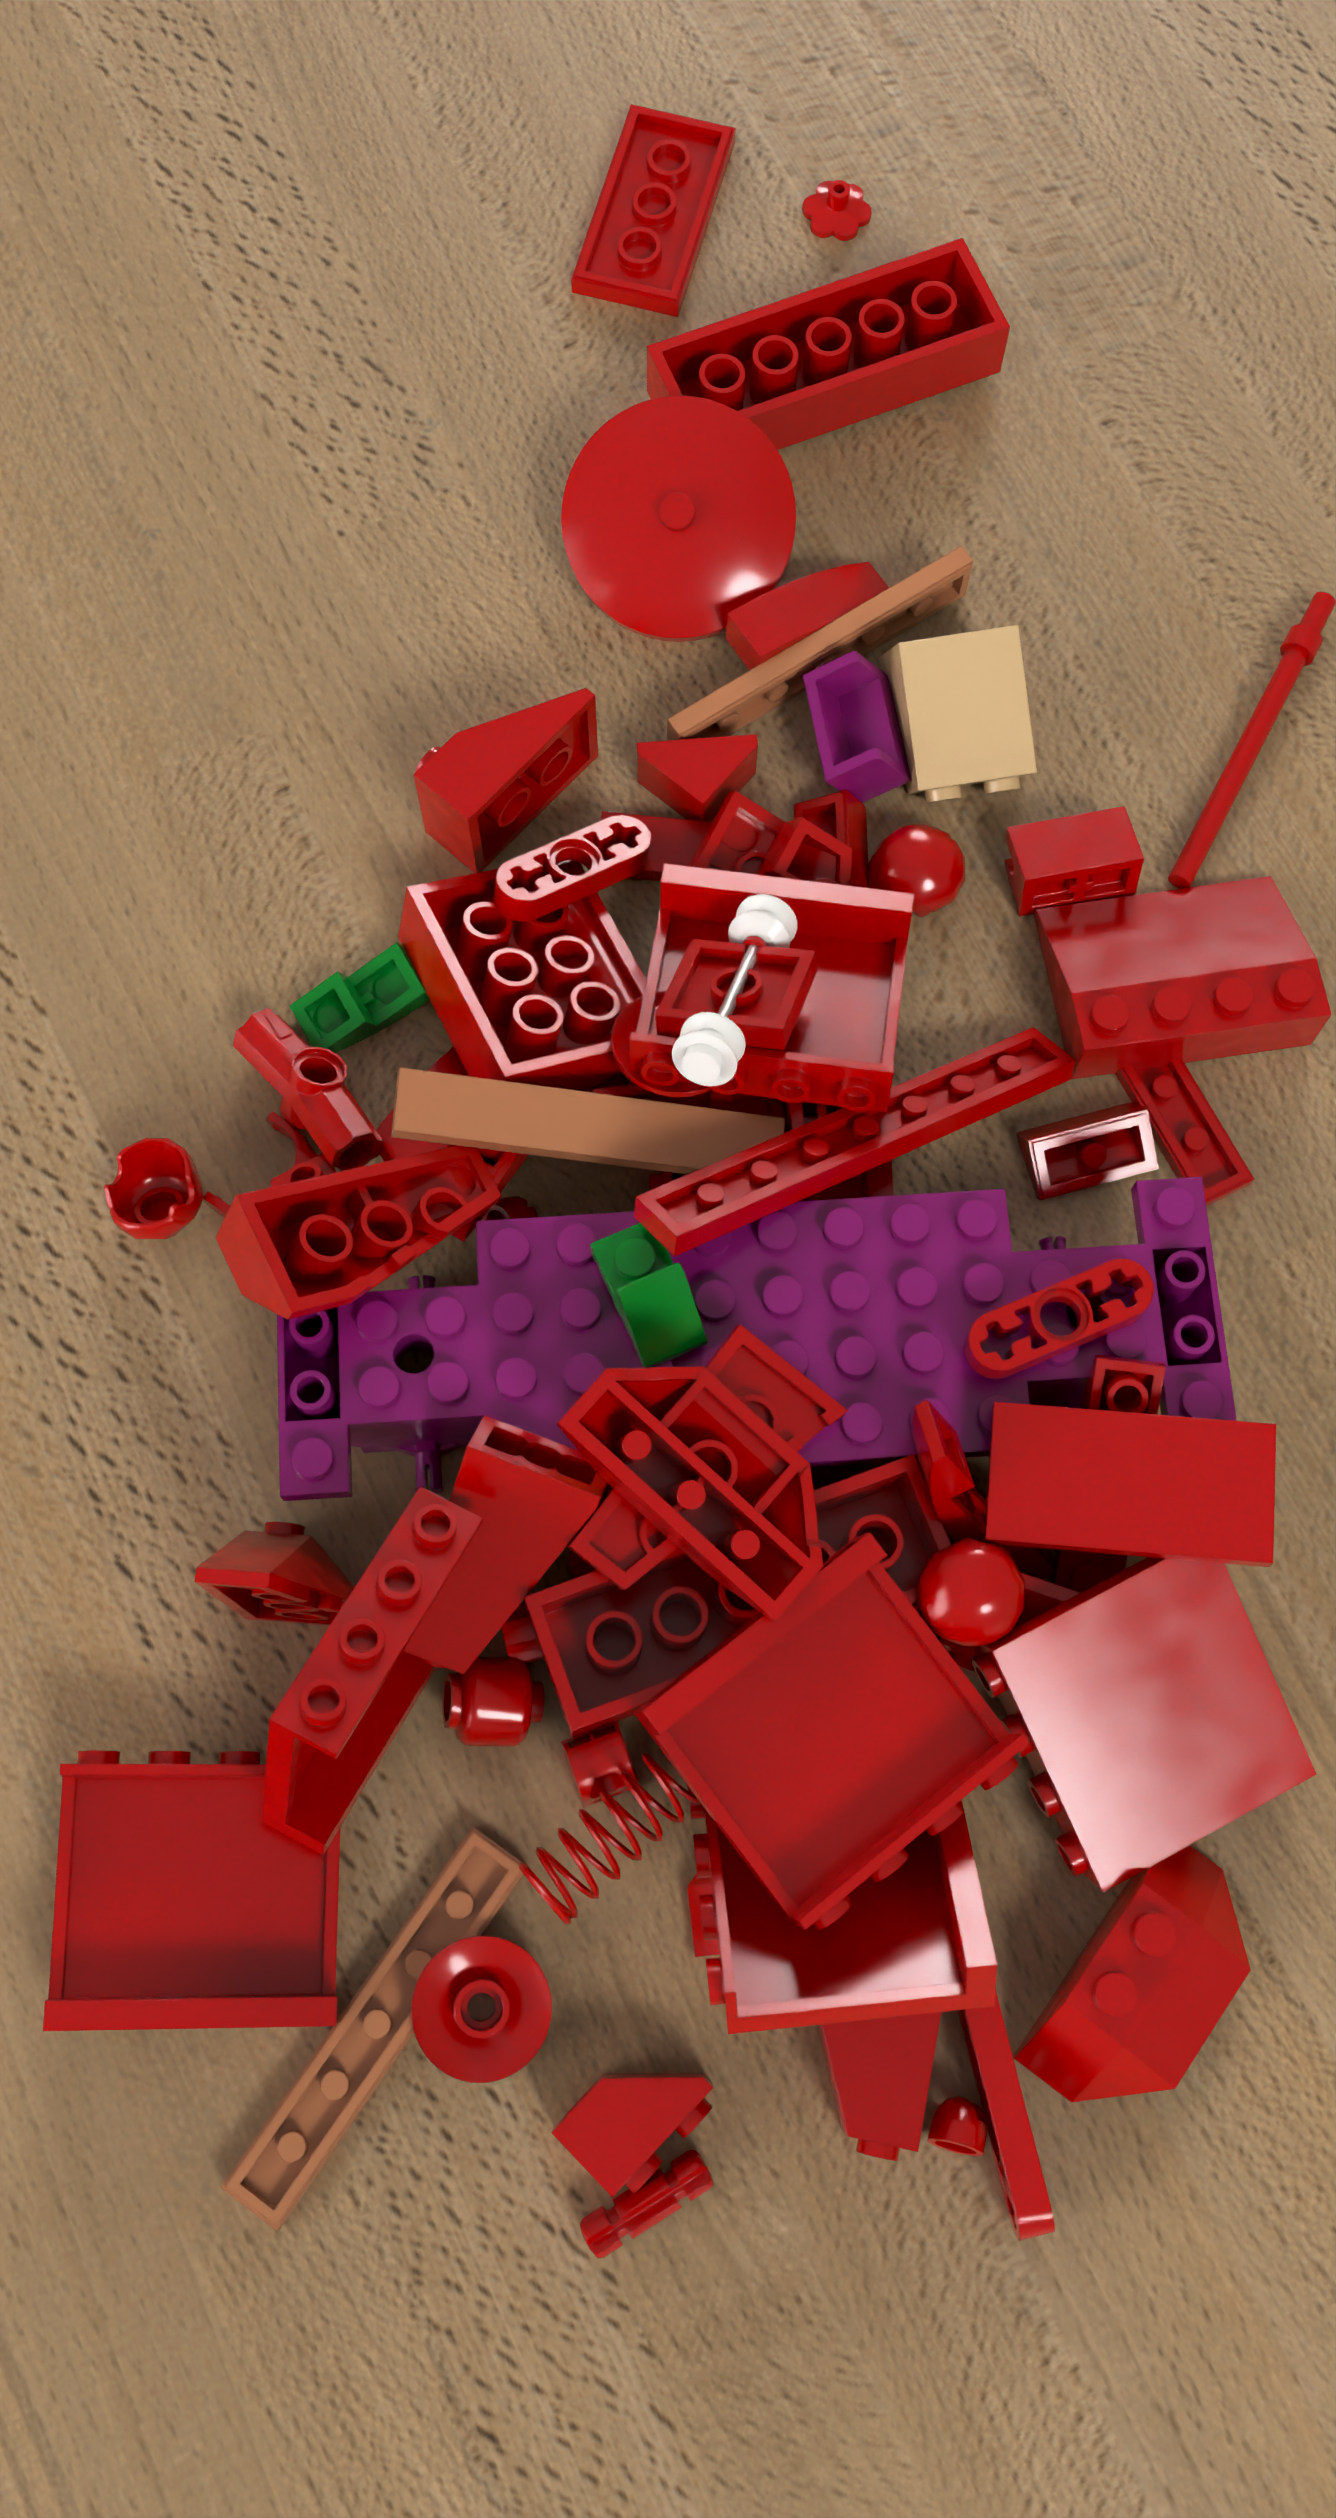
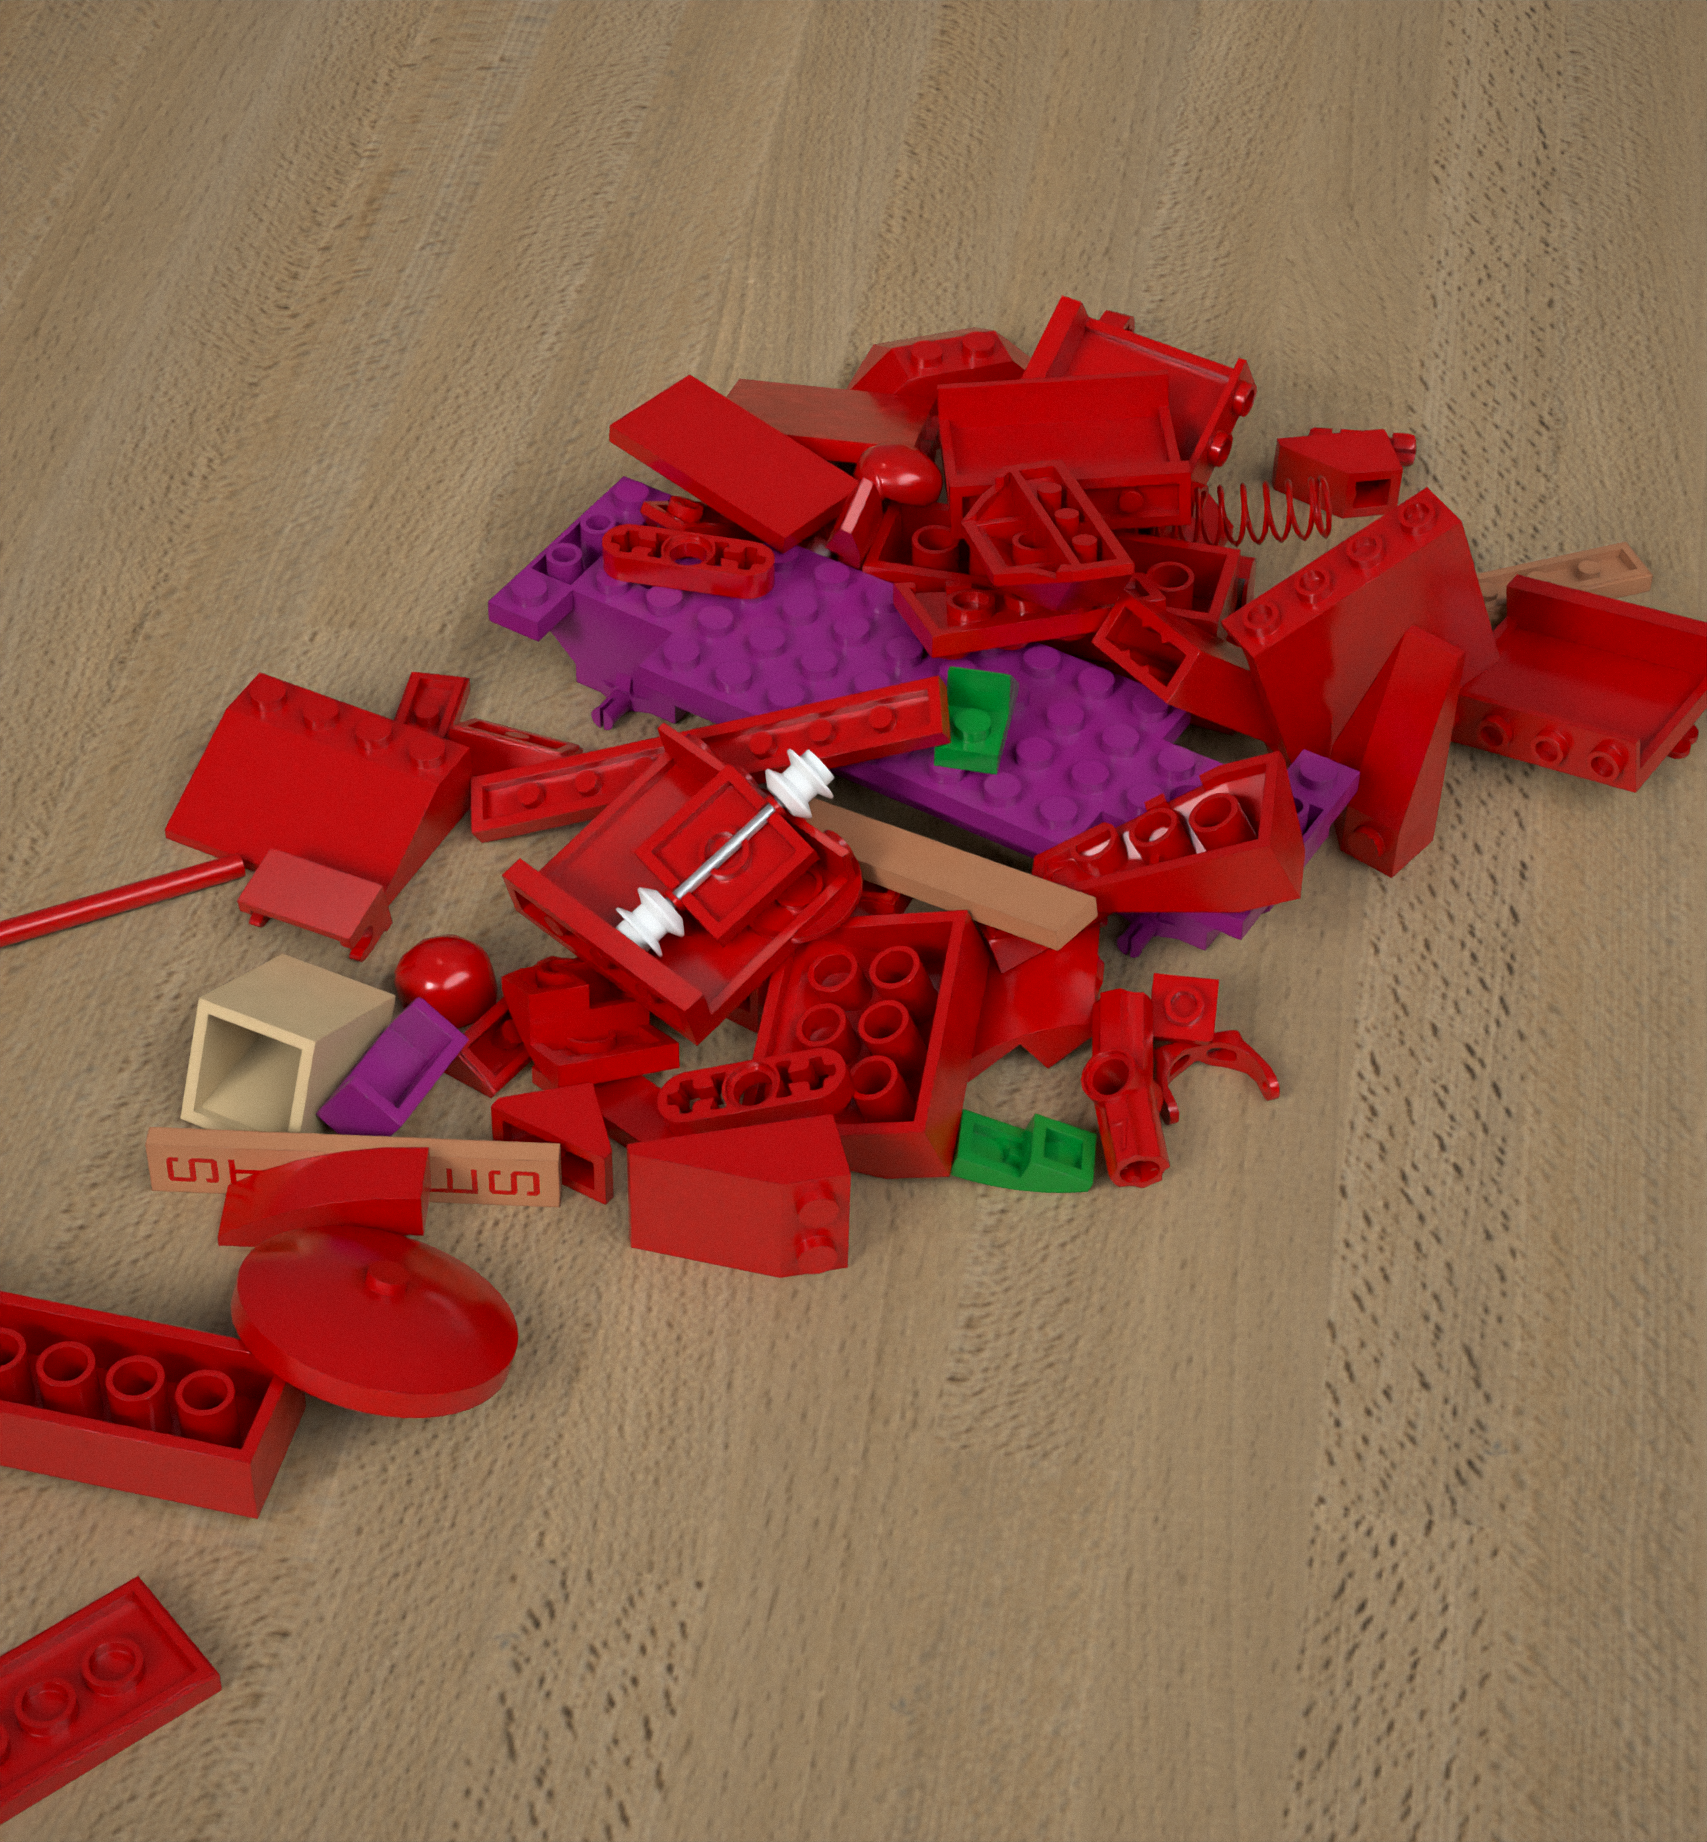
camera: 145 degrees left, 30 degrees down
red hair [104,1138,203,1239] -> none

